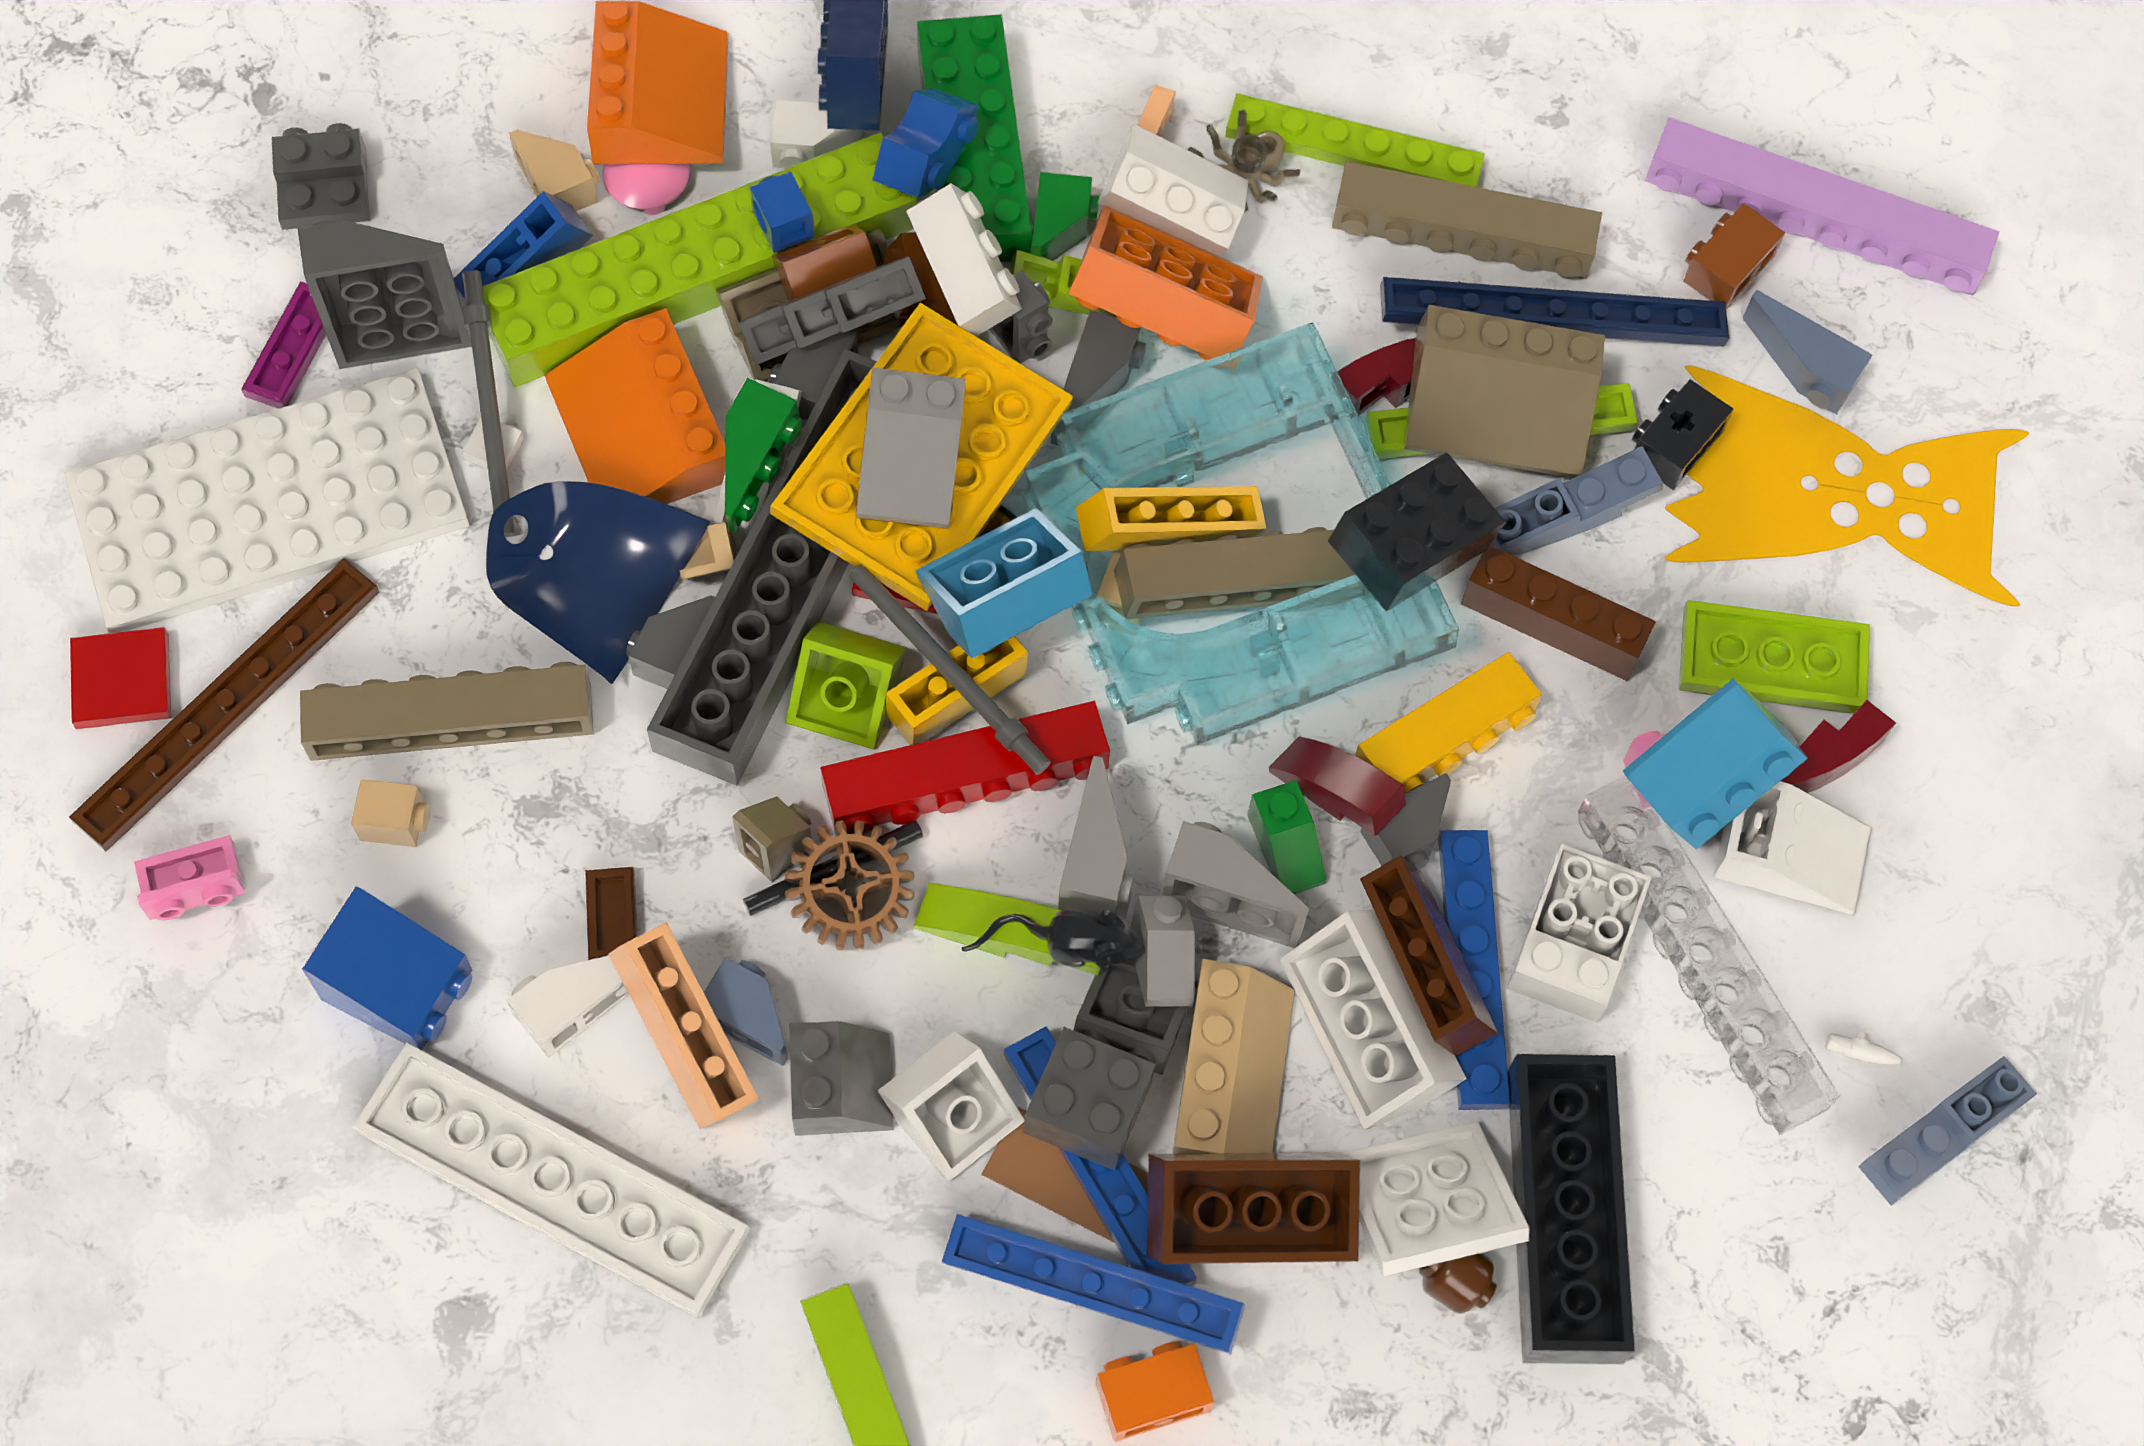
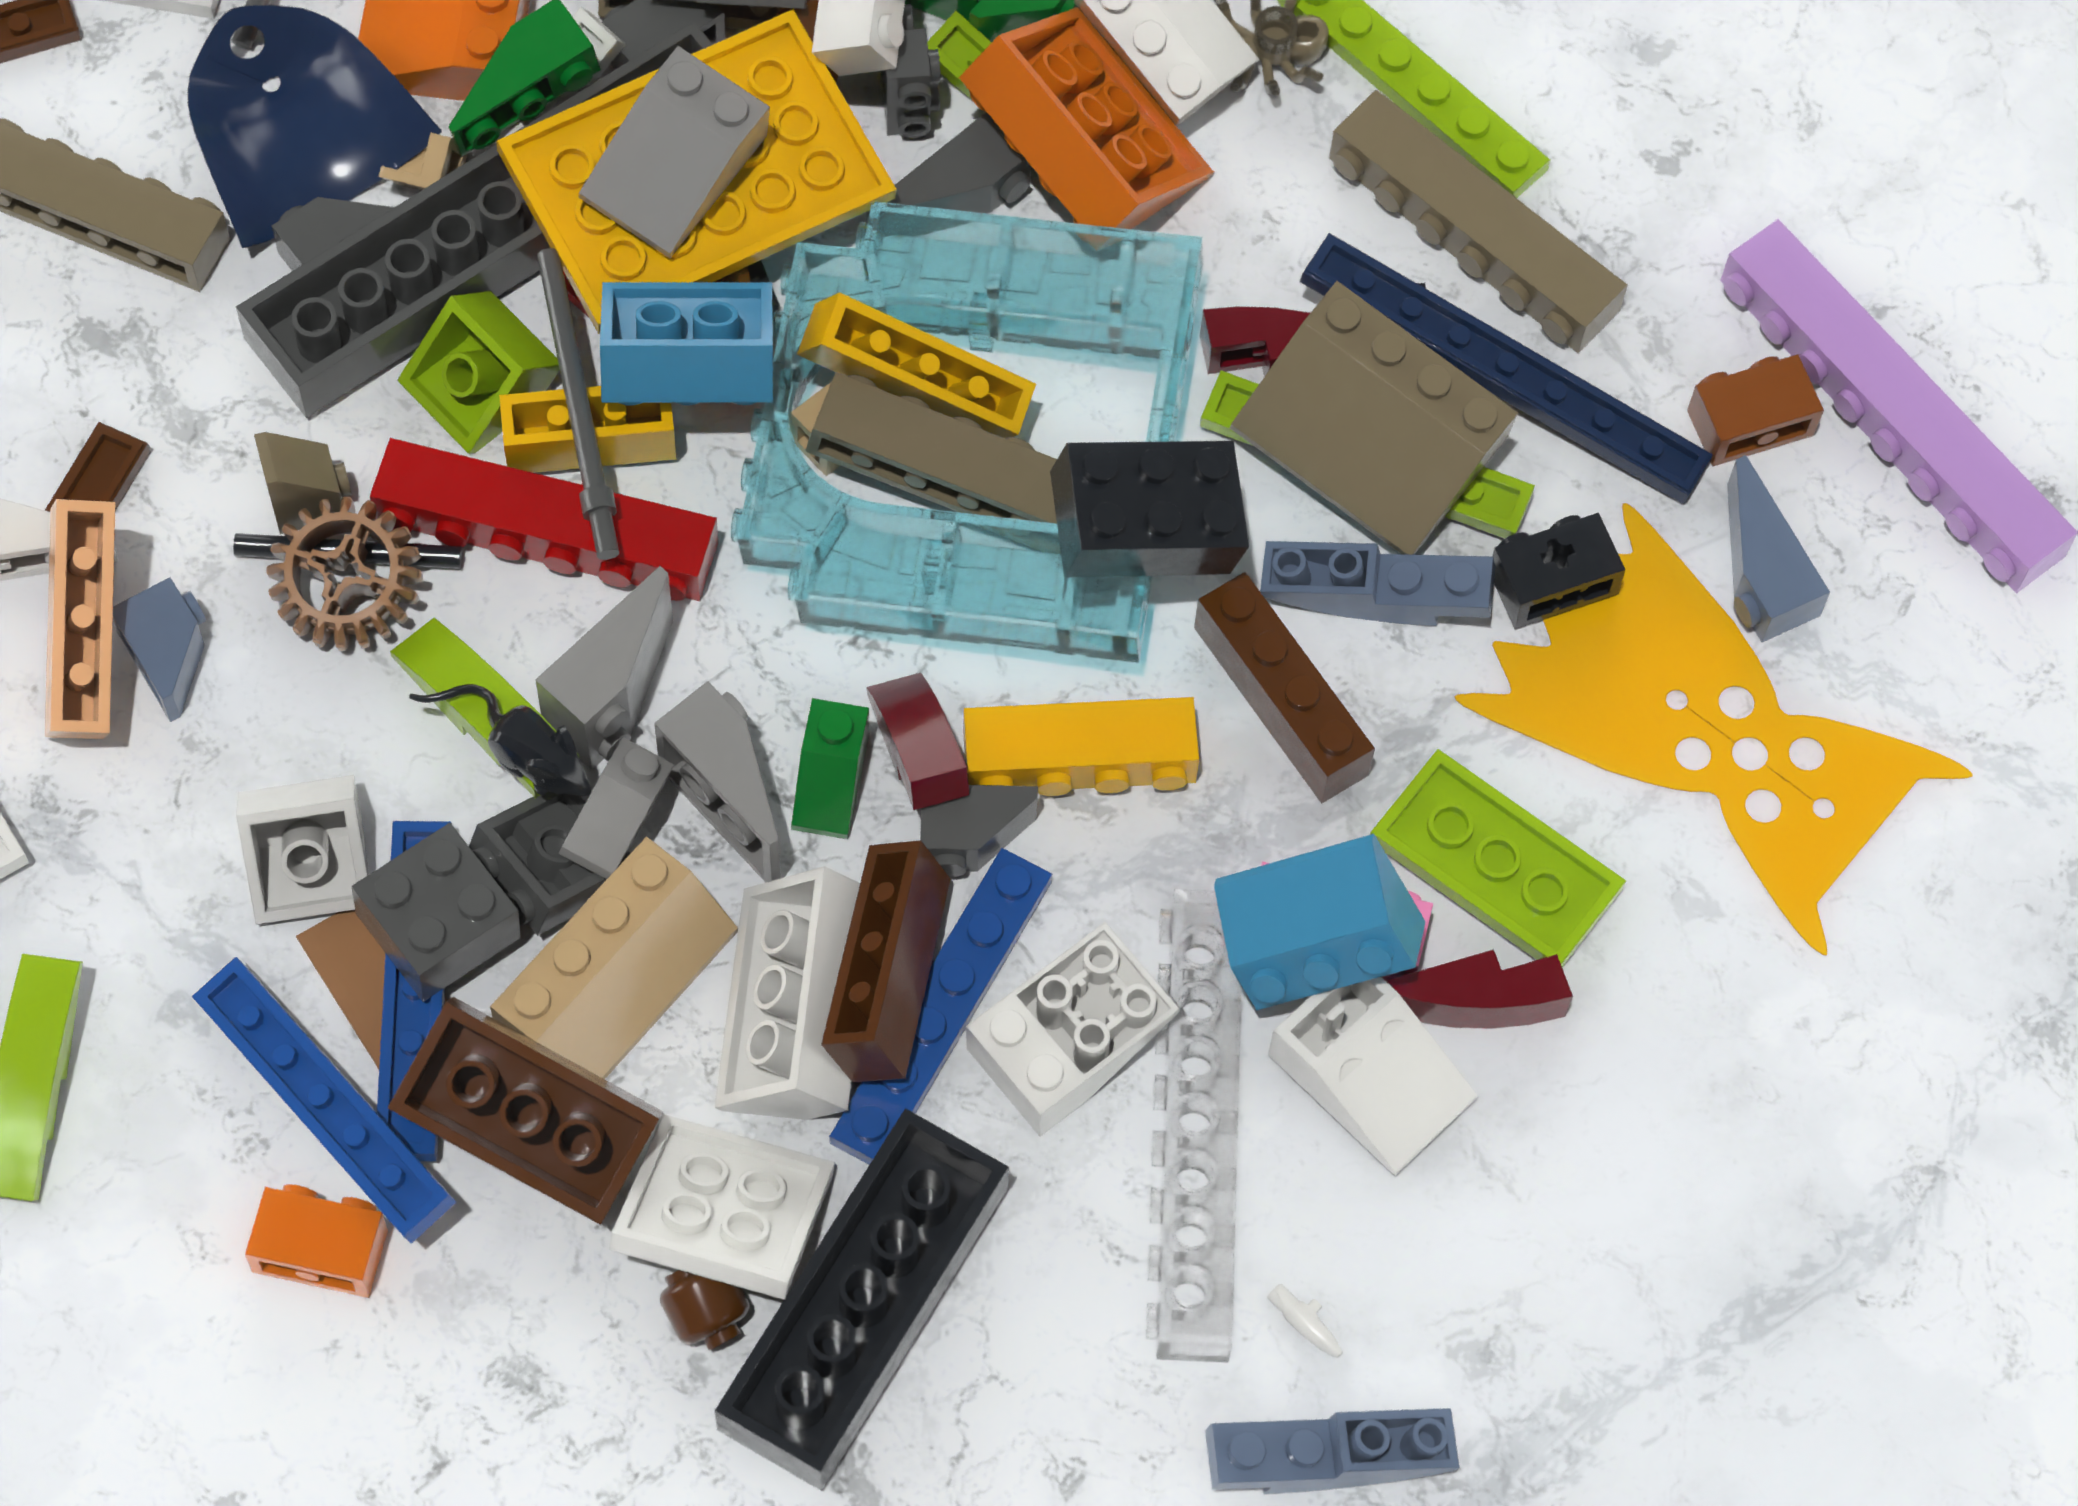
camera: 30 degrees right, 0 degrees up
flat silver slope [789,1021,894,1136] -> none

